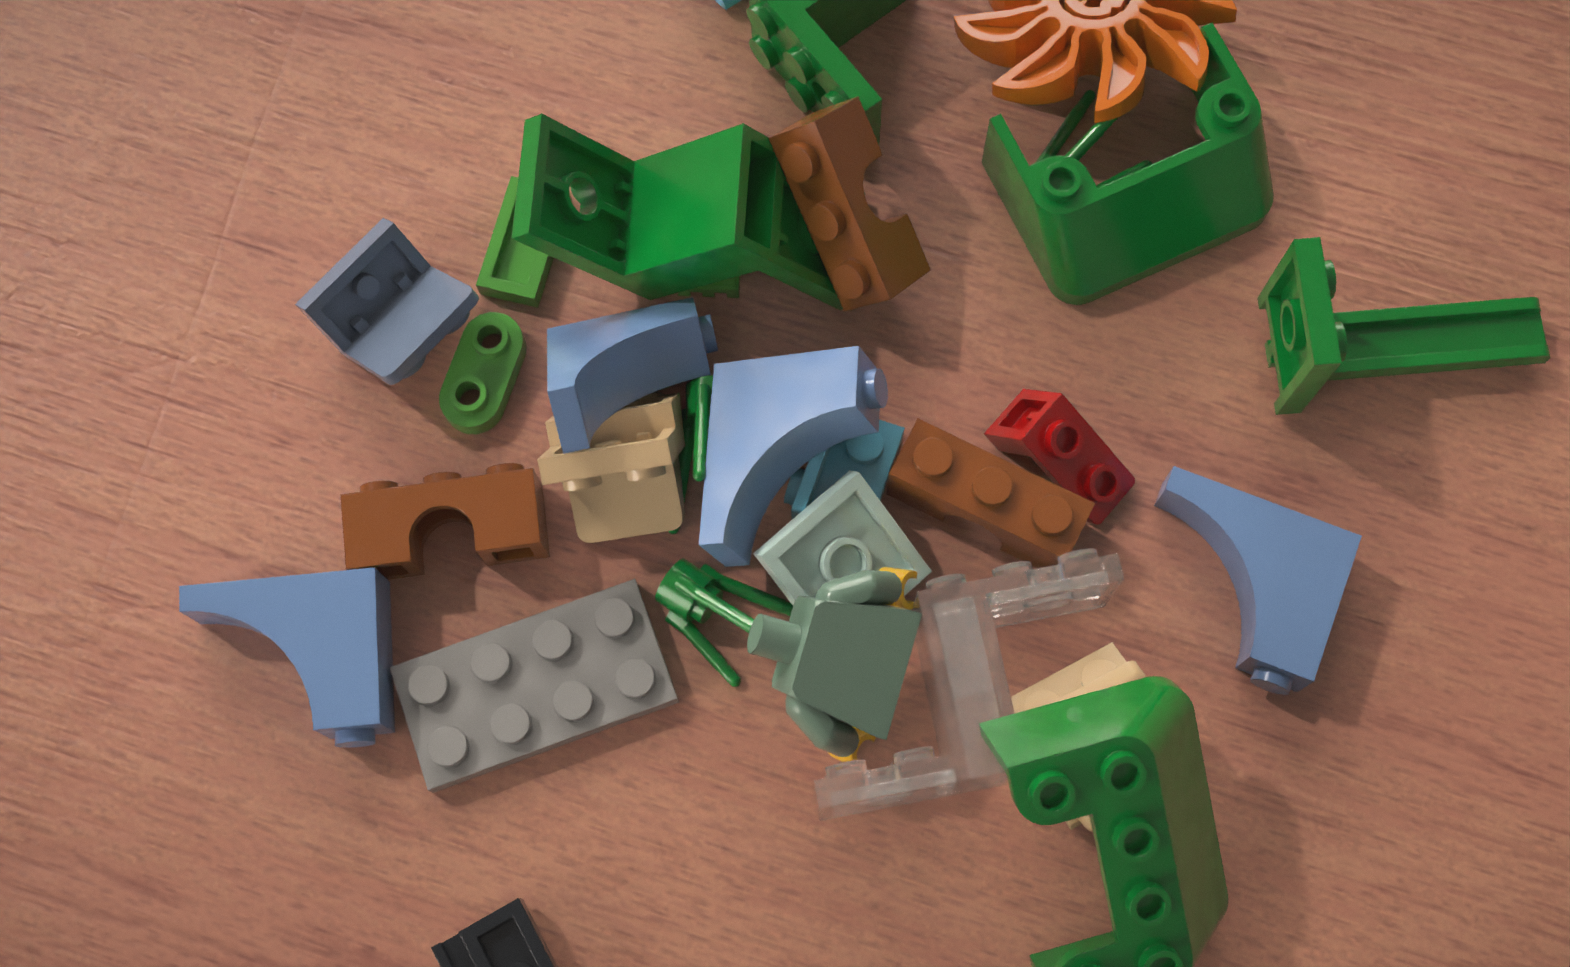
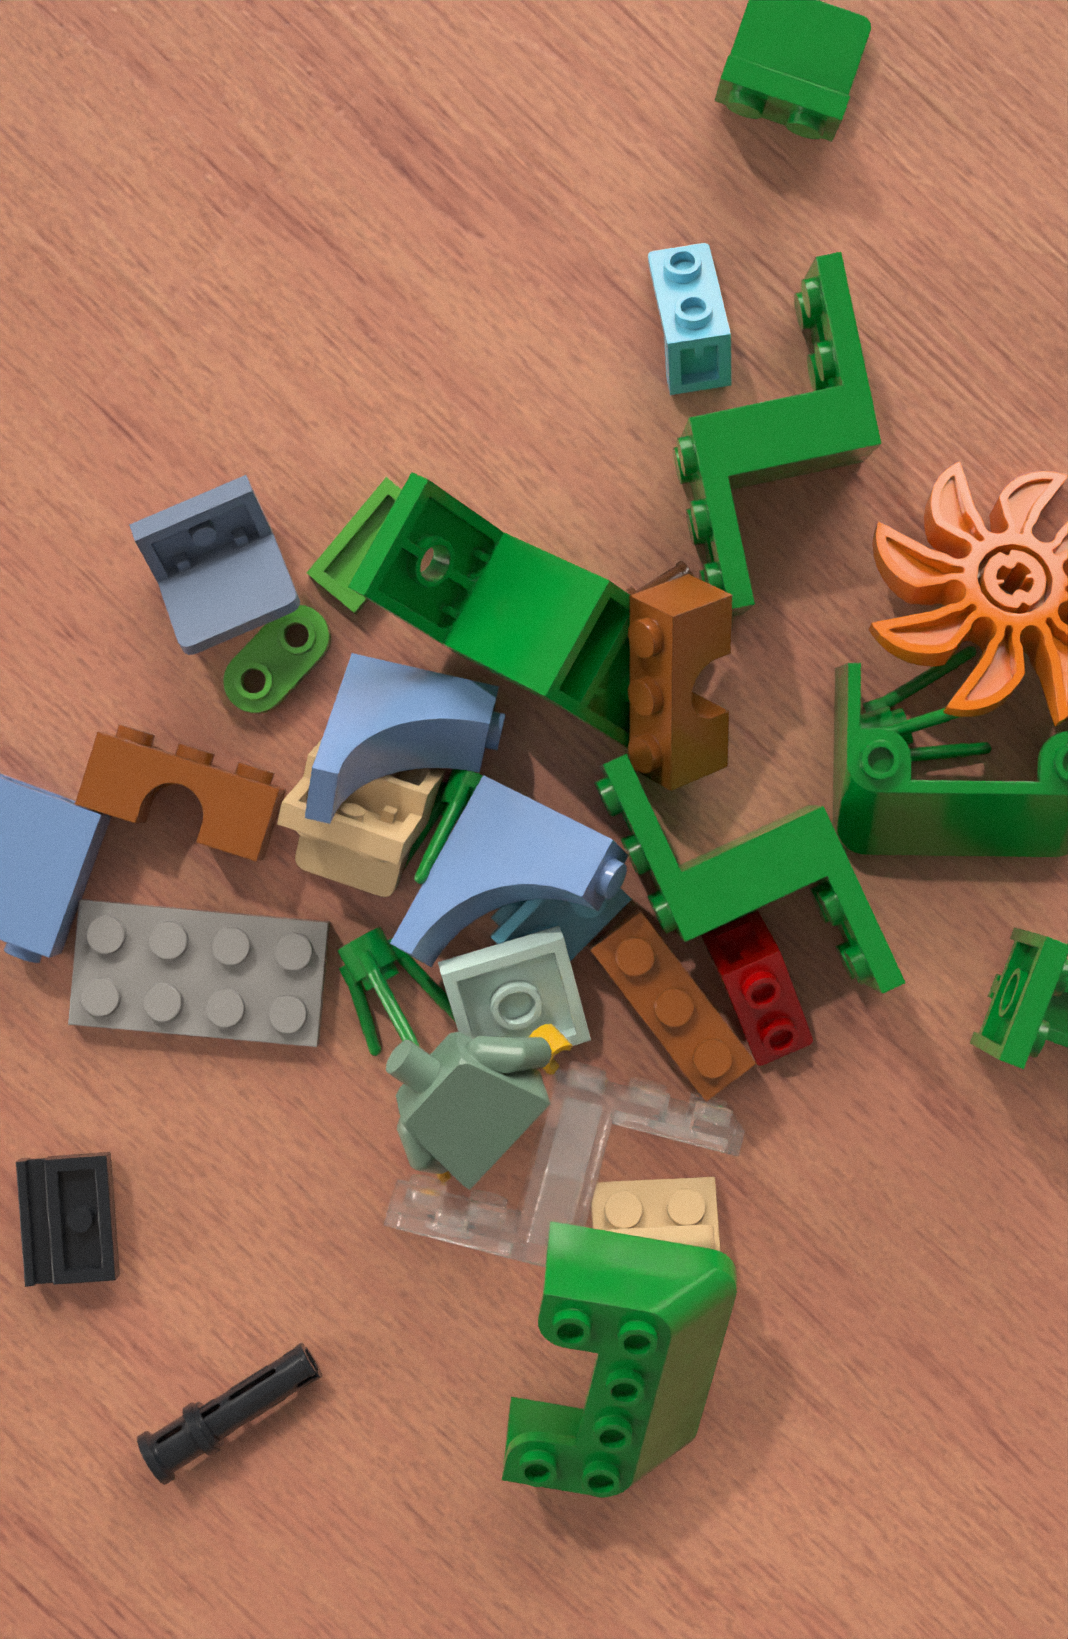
camera: 20 degrees right, 15 degrees up
medium blue arch [1154,466,1362,695] -> none
none -> green bracket [594,754,906,994]

